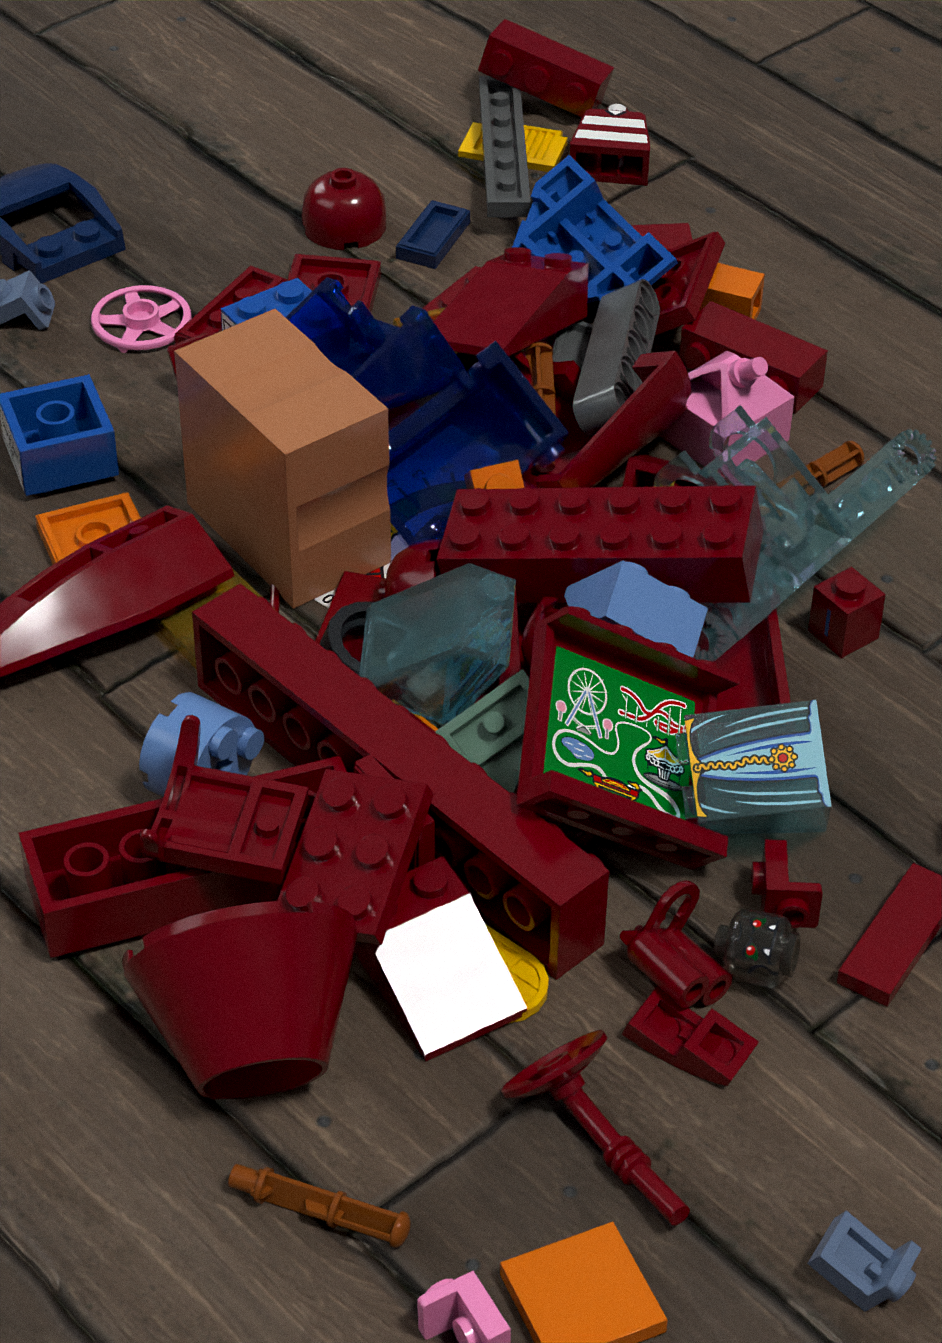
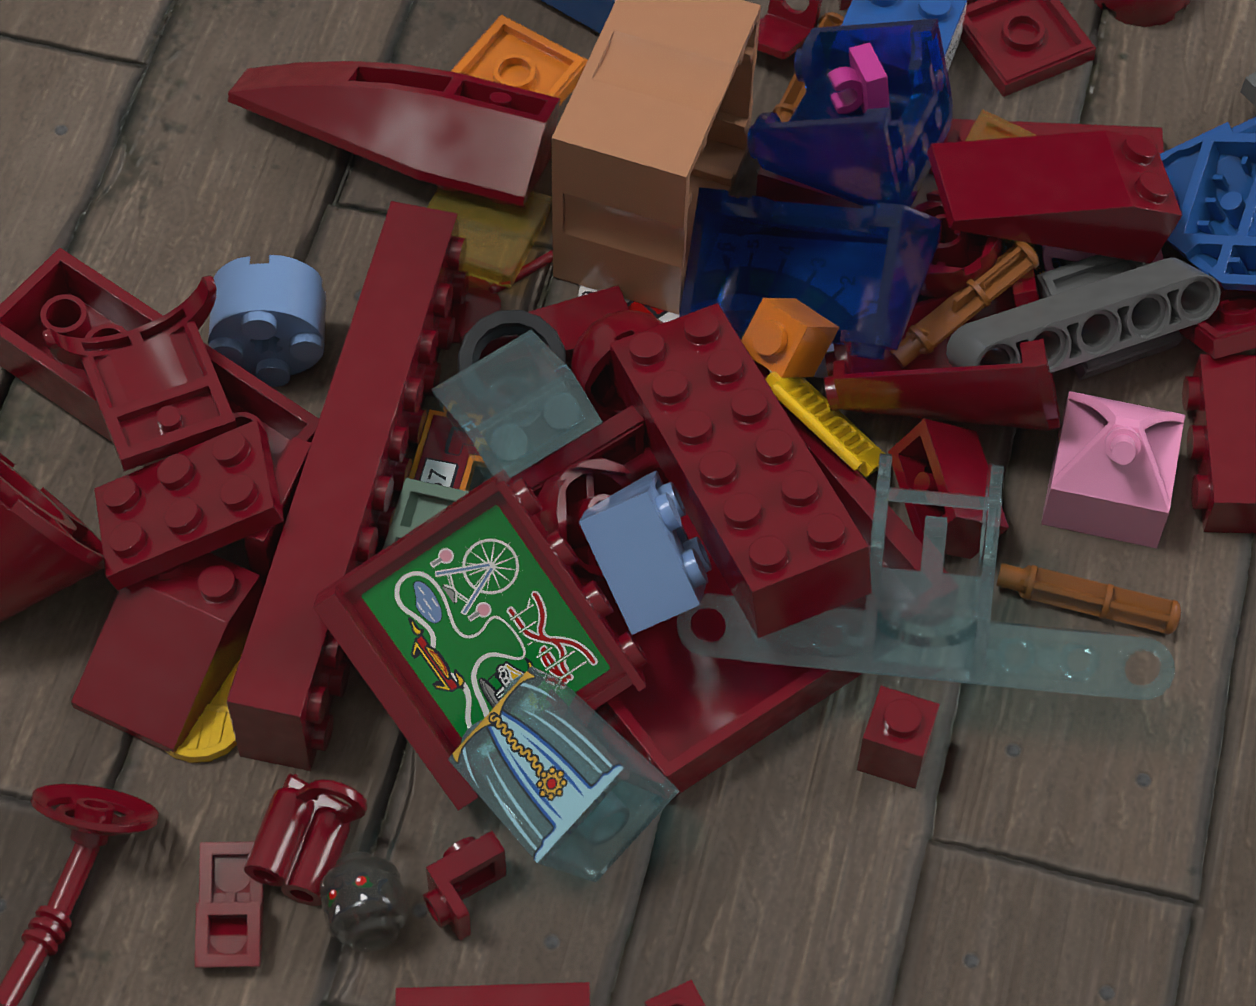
camera: 55 degrees right, 15 degrees up
dark blue tile [396,200,470,269] -> none
none -> dark pink tile [828,42,890,124]

